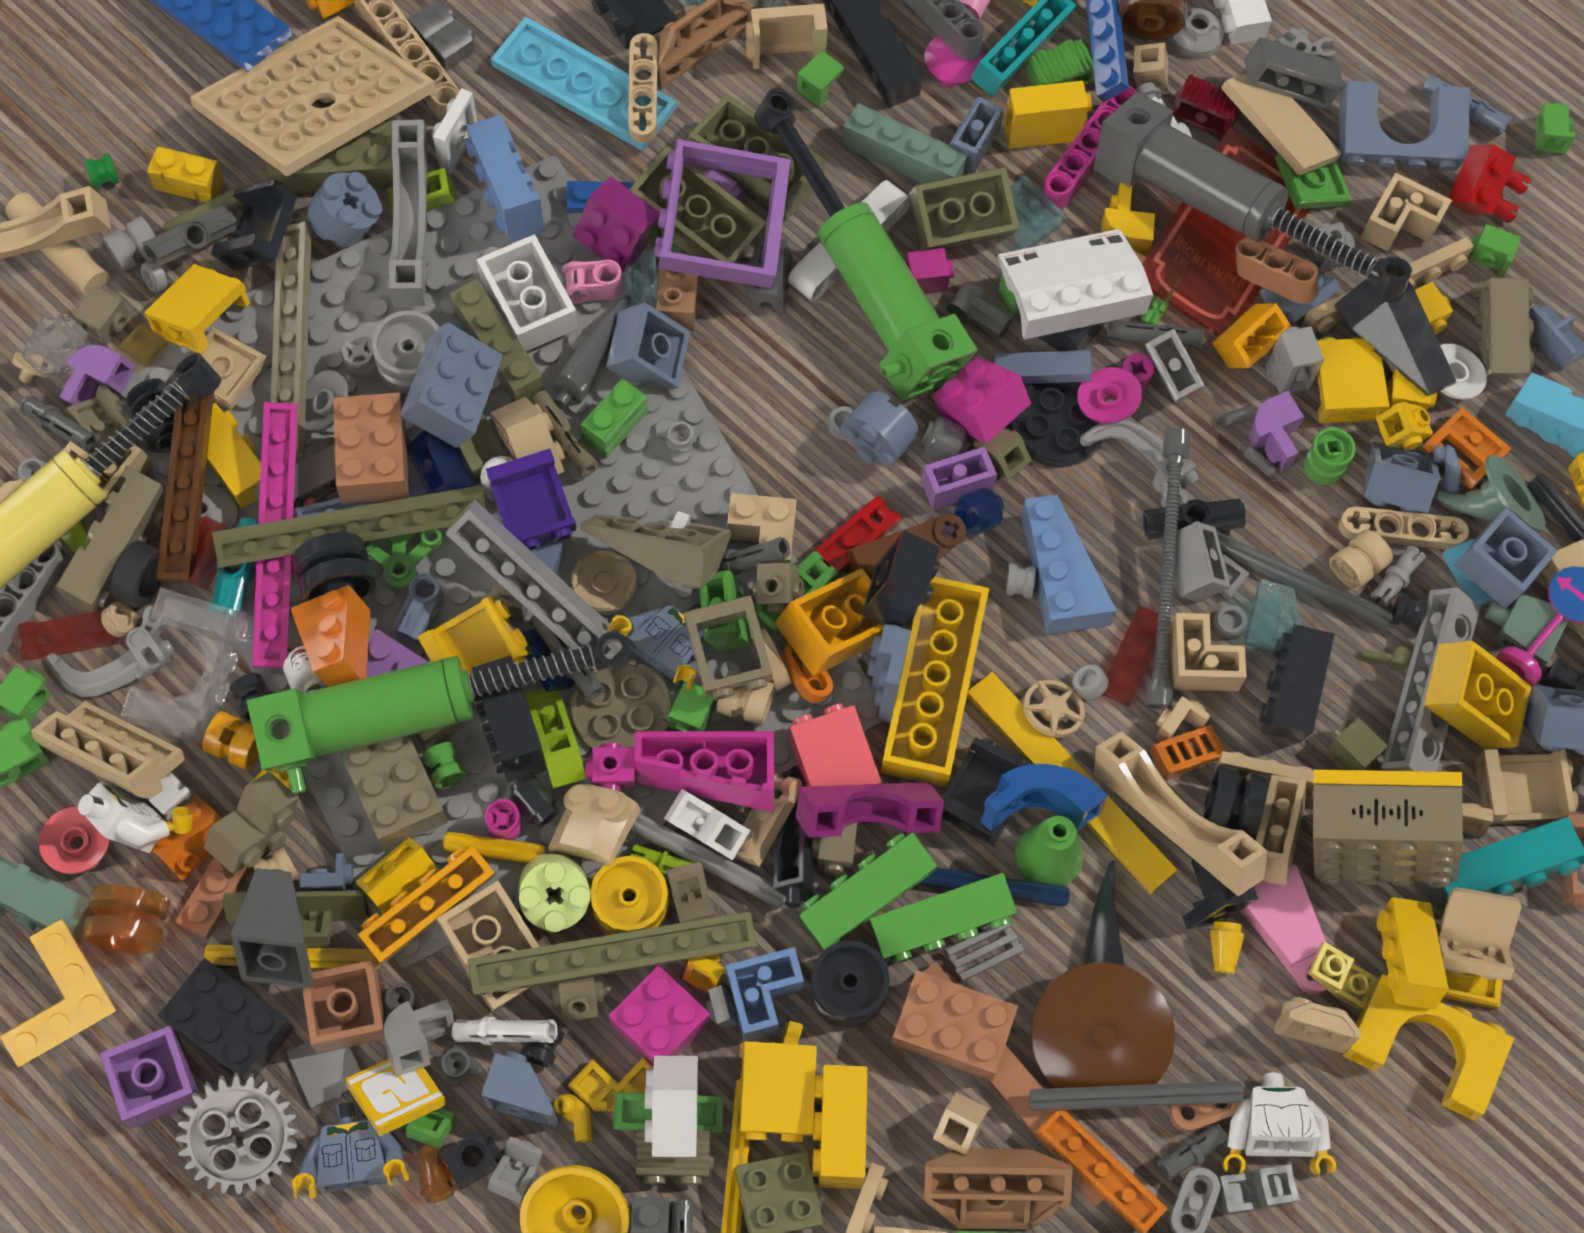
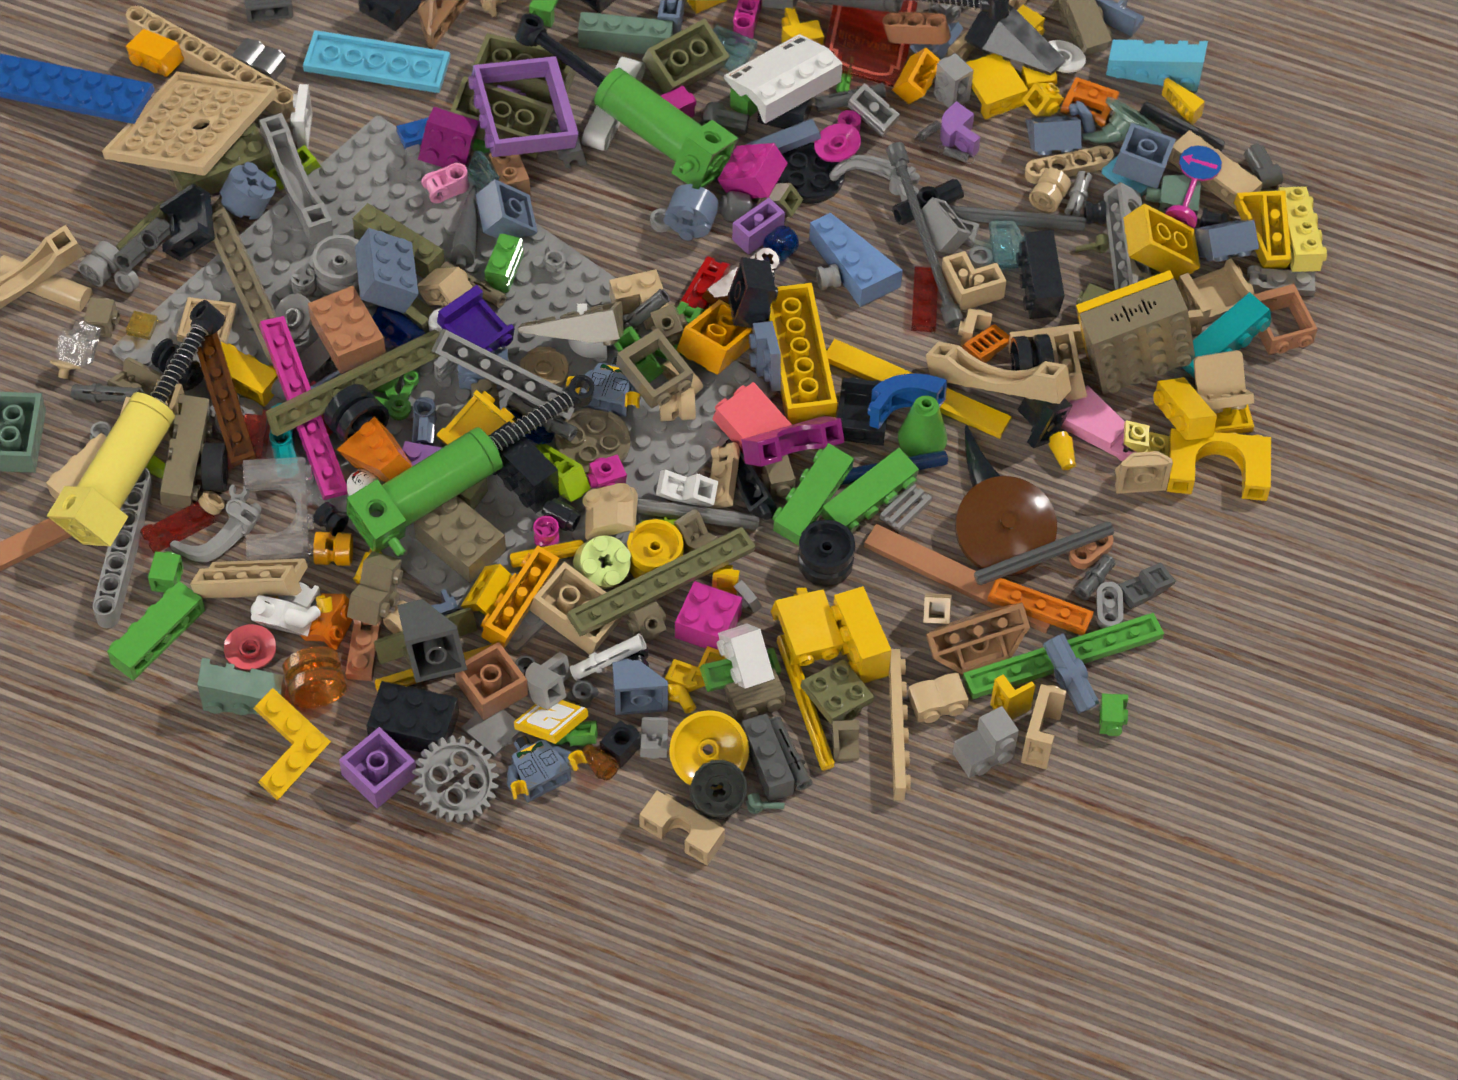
camera: 20 degrees left, 10 degrees down
medium lavender brick [59,345,137,405] -> none
green wheel [85,153,120,190] -> none
yellow panel [144,264,250,354] -> none
yellow brick [147,146,224,202] -> none
bright green wheel [422,742,467,789] -> none
medium blue wedge [463,114,545,243] -> none
white brick [476,234,578,351] -> none
tan beam [628,33,658,143] -> none
dark pink wedge [634,731,774,812] -> none
bright green brick [668,681,716,731] -> none
medium blue brick [726,947,804,1042] -> none
orange plate [780,643,833,703] -> none
nougat brick [891,970,1018,1081] -> none
tan wheel [1023,680,1085,738] -> none
light grey tile [1072,665,1108,699] -> none
white torso [1222,1072,1336,1175] -> none
bright green wheel [1304,428,1356,485] -> none

